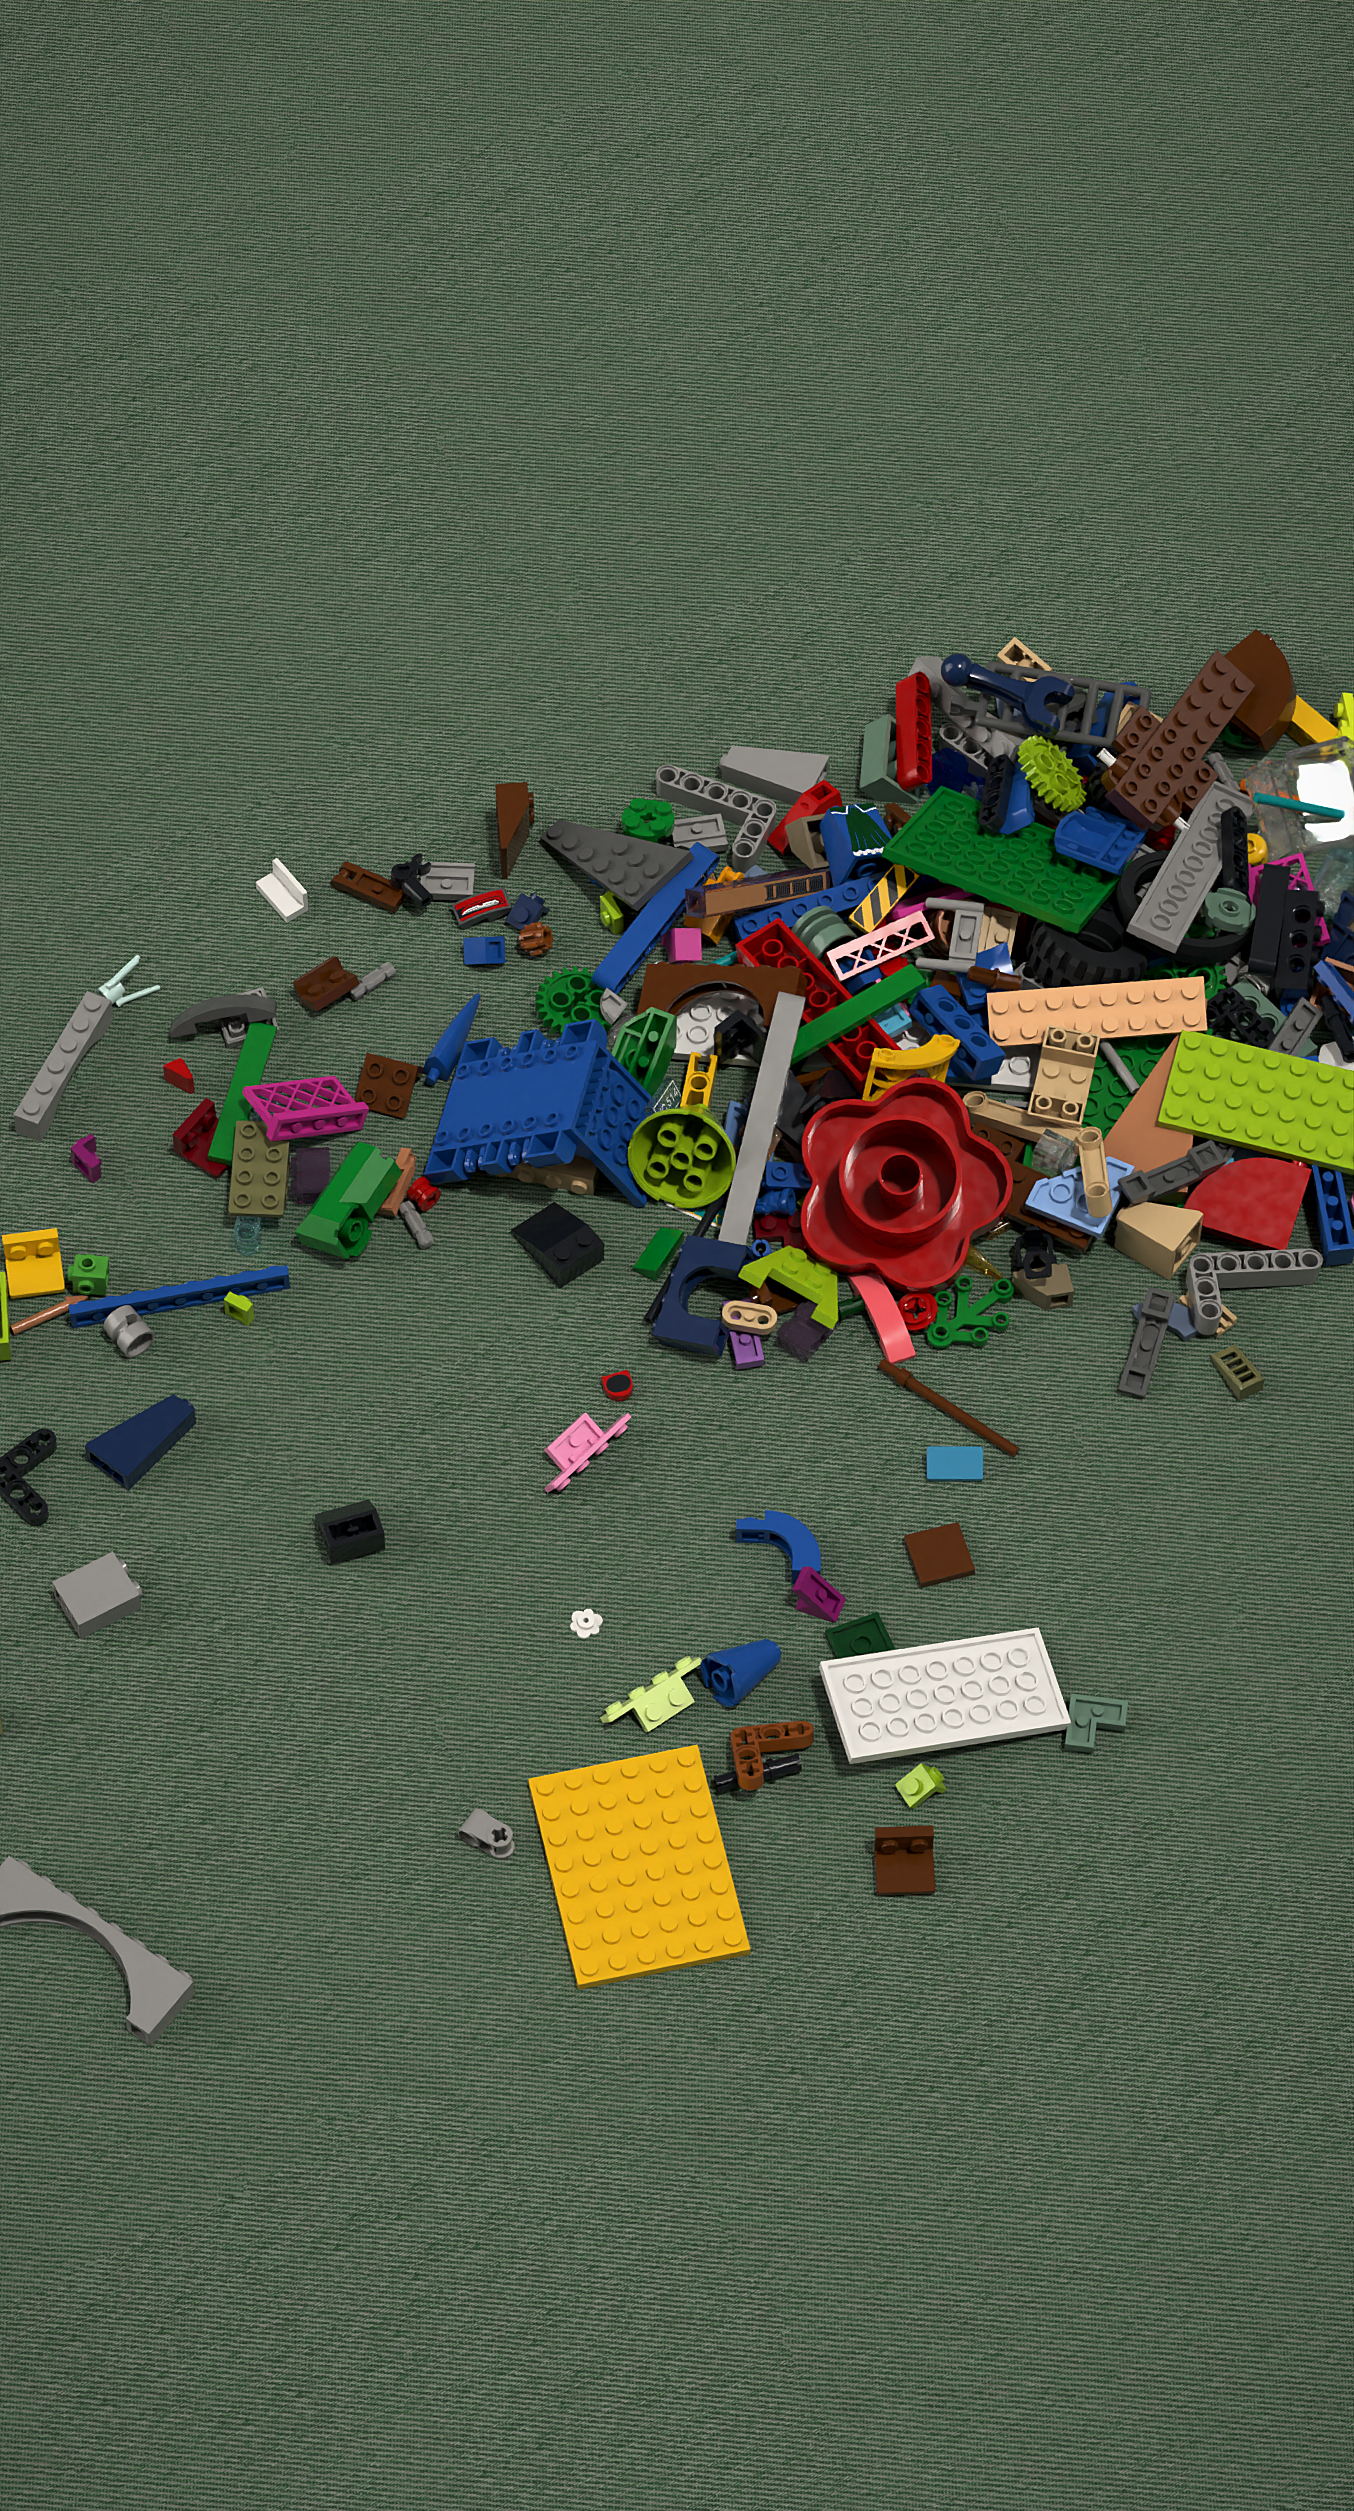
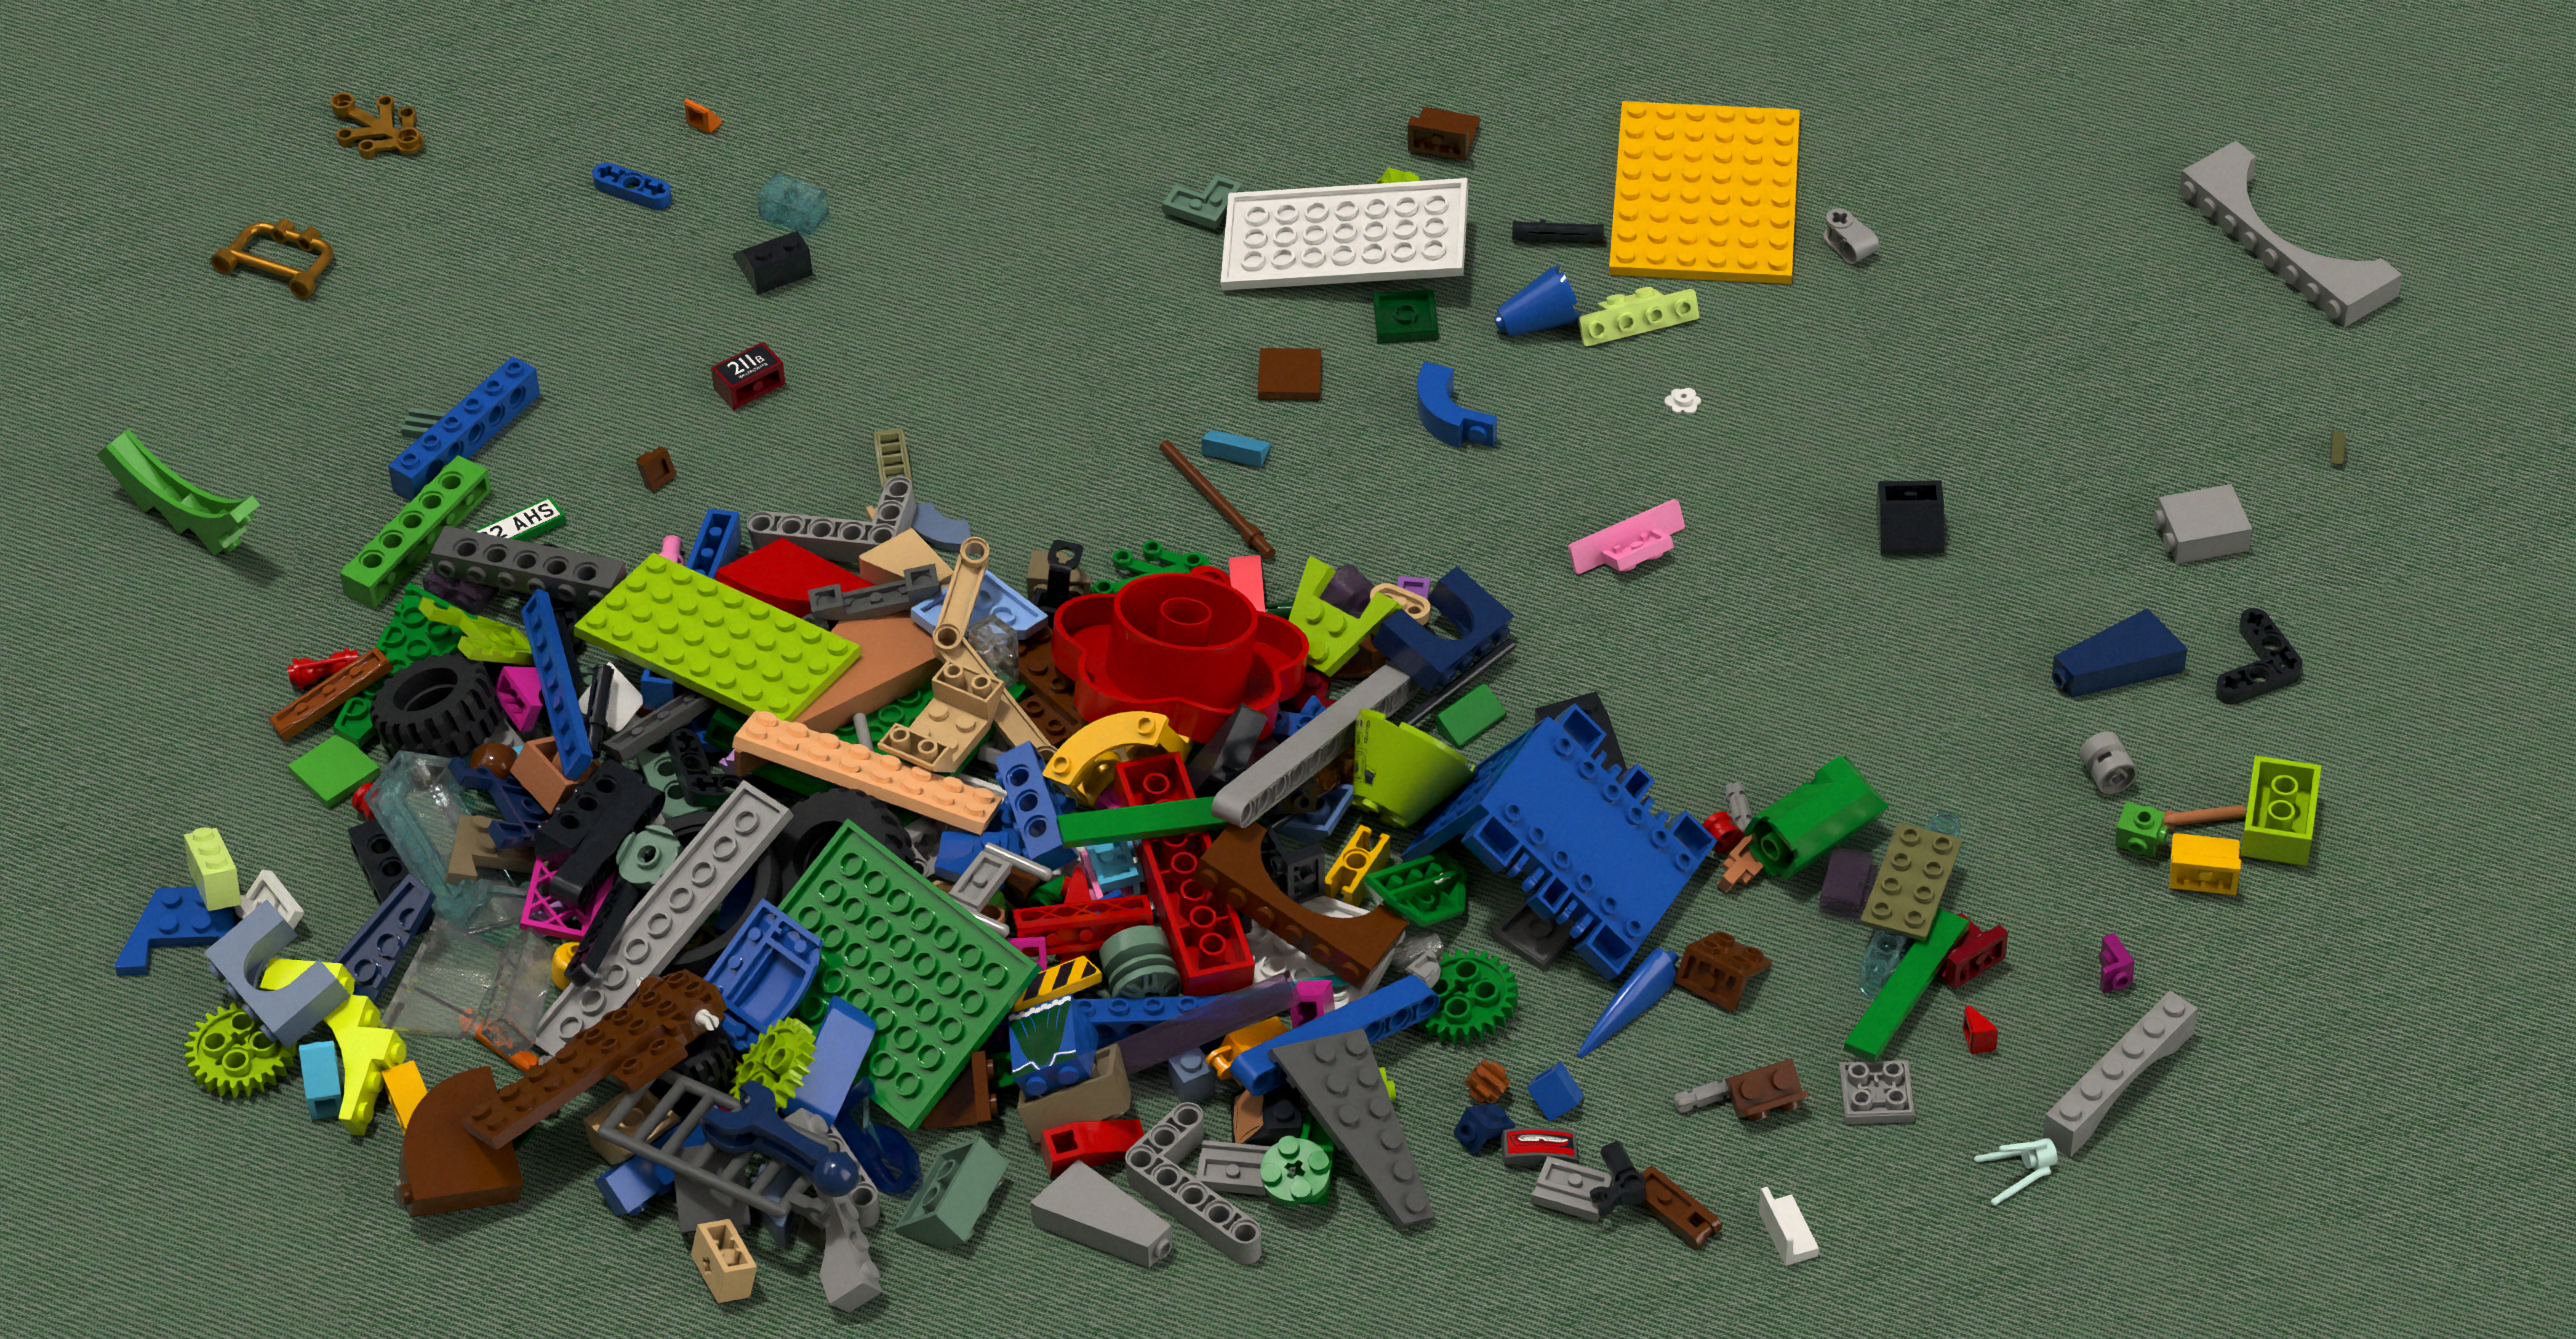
camera: 160 degrees left, 10 degrees down
blue plate [68,1265,290,1329] -> none
dark grey slope [170,994,277,1038] -> none
lime plate [224,1292,254,1326] -> none
dark pink fence [242,1076,369,1142] -> none
reddish brown slope [495,782,534,880] -> none
tile [601,1369,633,1402] -> none
clear light blue tile [644,1077,682,1117] -> none
dark orange beam [731,1721,814,1790] -> none
blue pin [750,1239,772,1260] -> none
magenta slope [792,1566,846,1623] -> none
red beam [896,671,932,792] -> none
reddish brown axle [967,966,1022,991] -> none
black beam [978,754,1015,834] -> none
dark grey slope [1118,1286,1176,1398] -> none
teal bar [1253,792,1346,820] -> none

